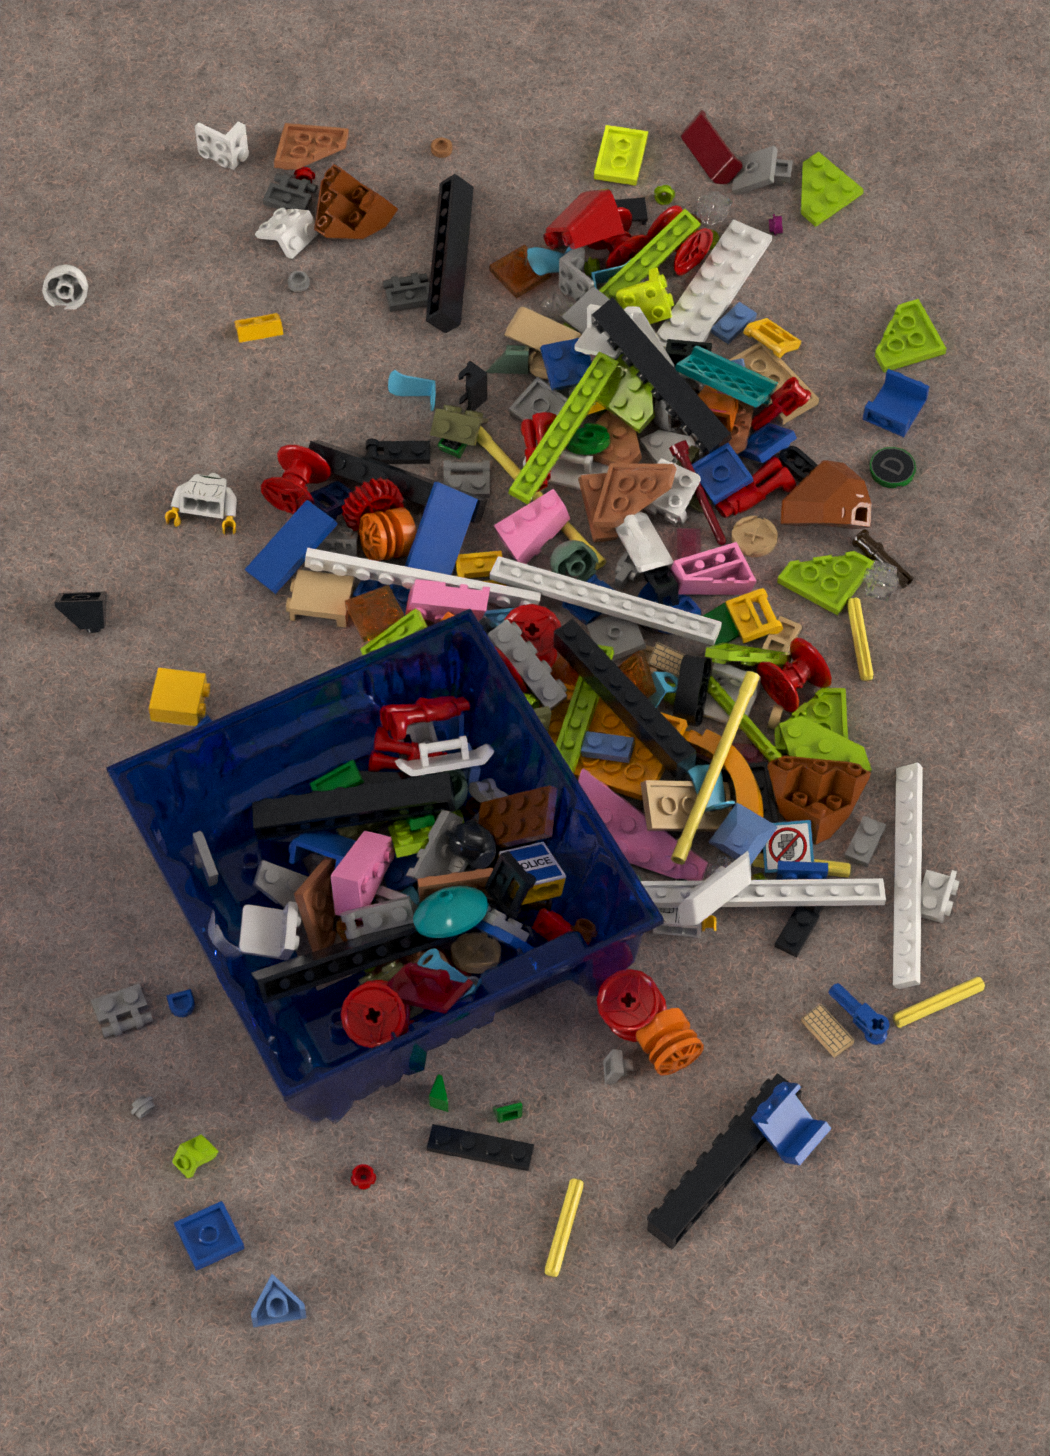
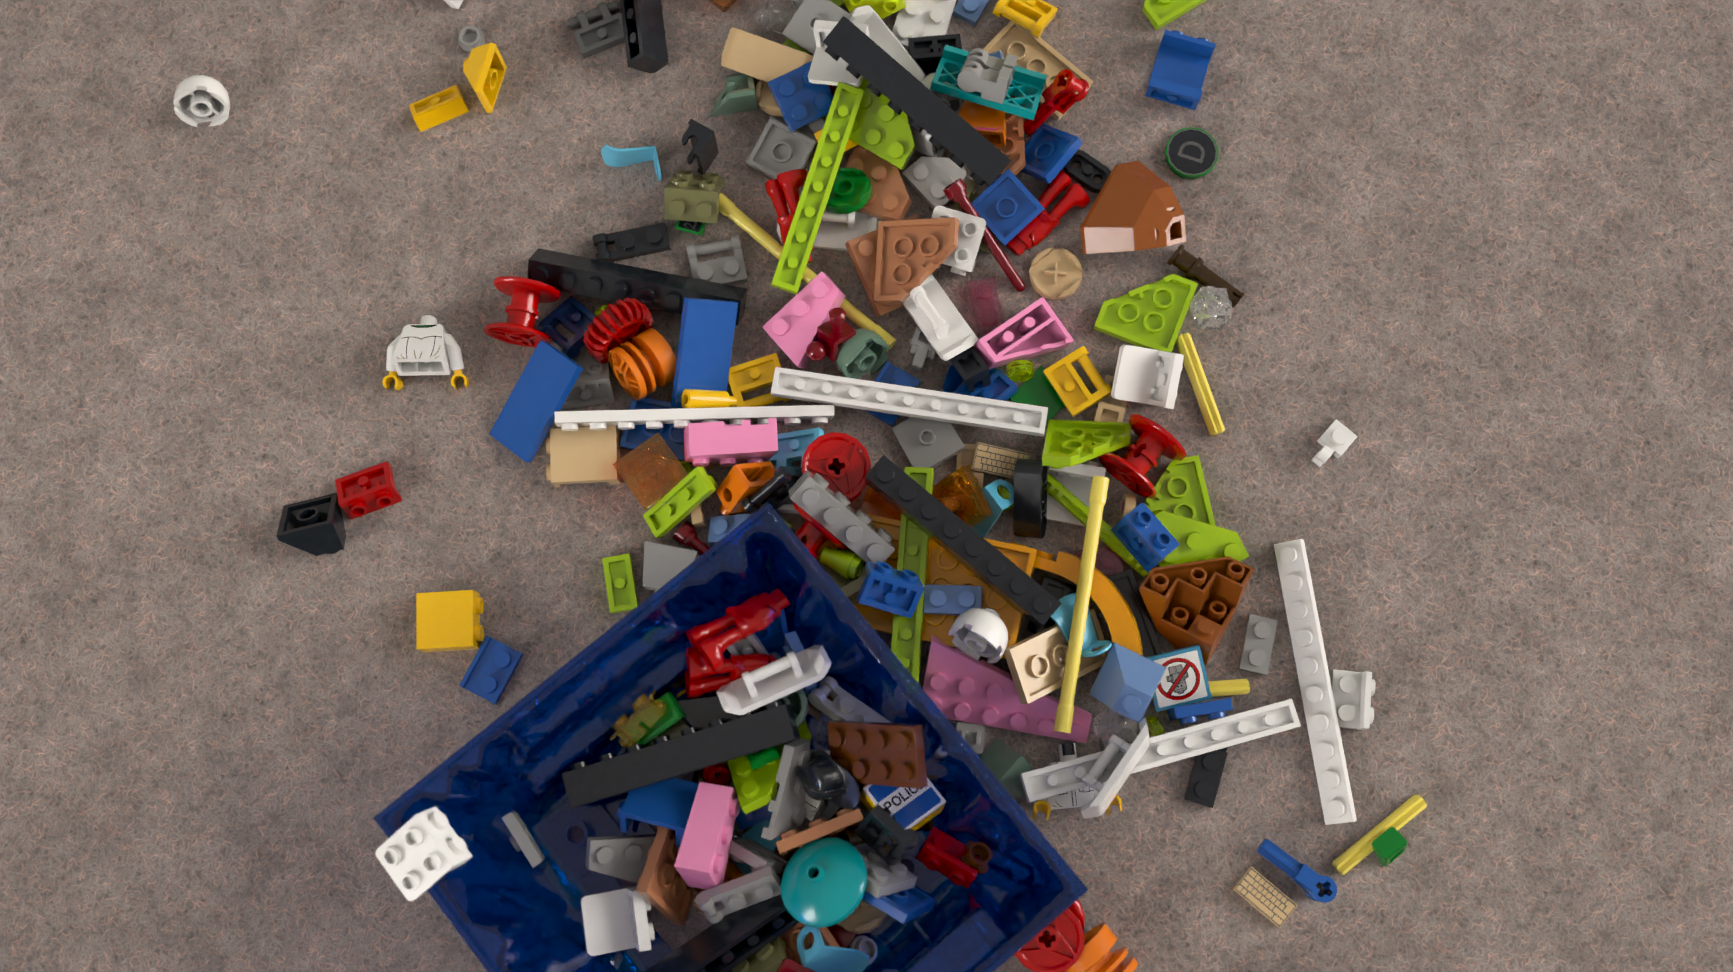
camera: 10 degrees left, 20 degrees up
none -> red bracket [335,461,402,519]
none -> white bracket [376,806,473,901]
none -> yellow slope [463,43,507,114]
none -> clear yellow hinge [610,689,667,748]
none -> yellow cylinder [681,389,737,408]
none -> dark red piece [806,308,856,362]
none -> blue bracket [857,561,924,618]
none -> white cylinder [948,608,1008,663]
none -> light grey legs [957,48,1018,104]
none -> clear neon green tile [1006,359,1034,382]
none -> white bracket [1111,344,1184,409]
none -> blue bracket [1111,503,1179,573]
none -> white plate [1311,419,1358,467]
none -> green slope [1372,827,1408,867]

